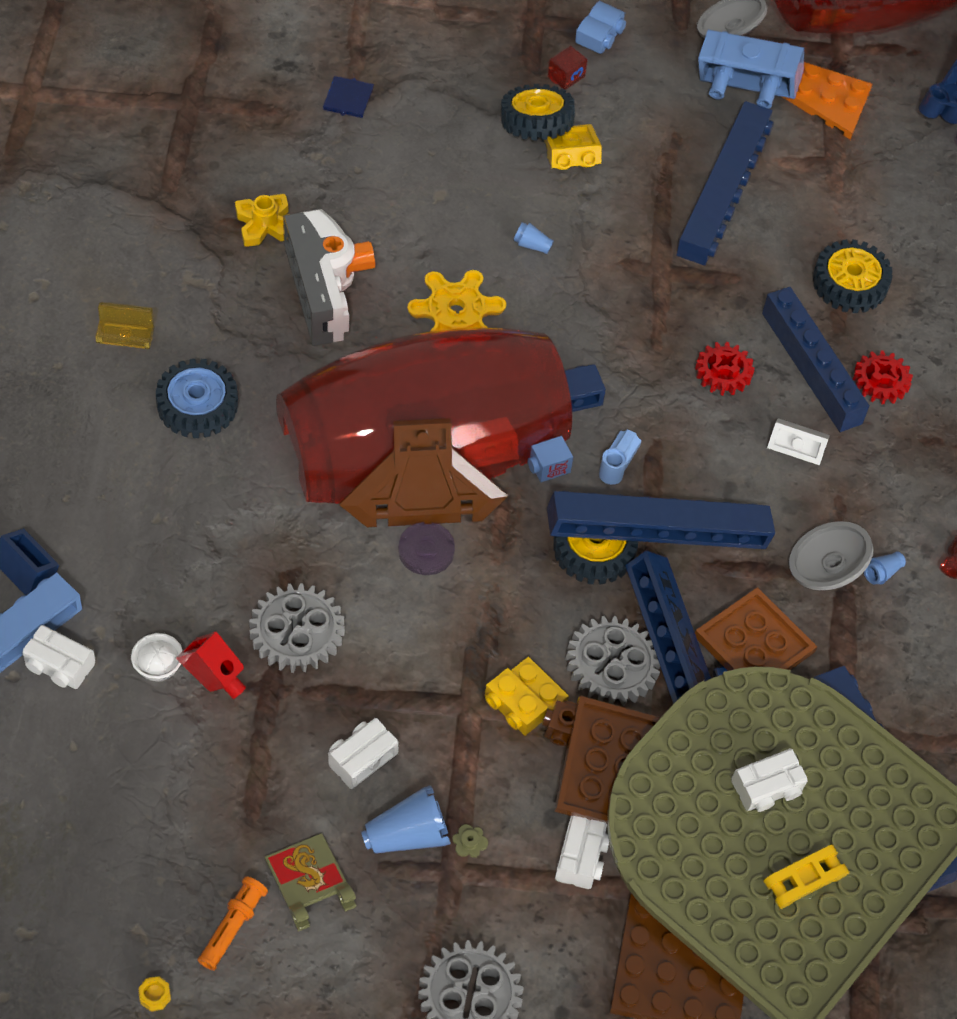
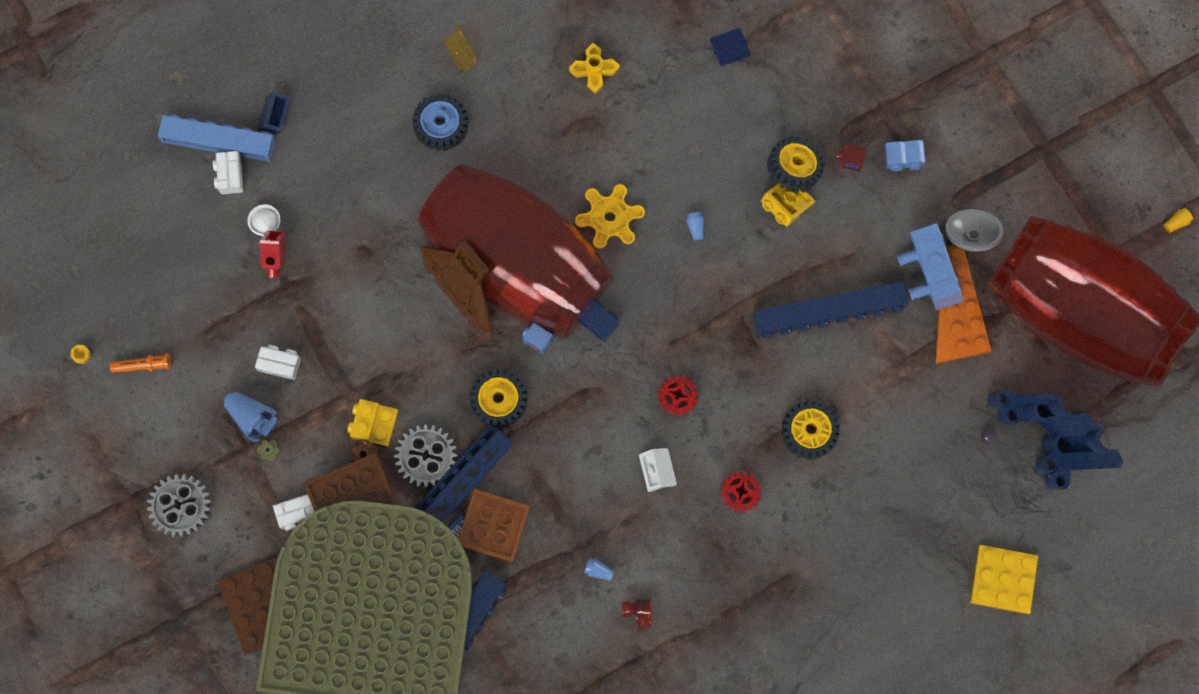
camera: 60 degrees right, 20 degrees up
light grey gear [249,583,345,673] -> none
flag [265,833,356,932] -> none
piece [283,209,375,346] -> none
clear purple tile [398,522,455,575] -> none
dark blue brick [547,491,775,549] -> none
light blue piece [599,429,641,485] -> none
white brick [731,748,807,812] -> none
dark blue brick [762,287,870,432] -> none
yellow plate [763,845,849,909] -> none
light grey dish [789,521,873,590] -> none

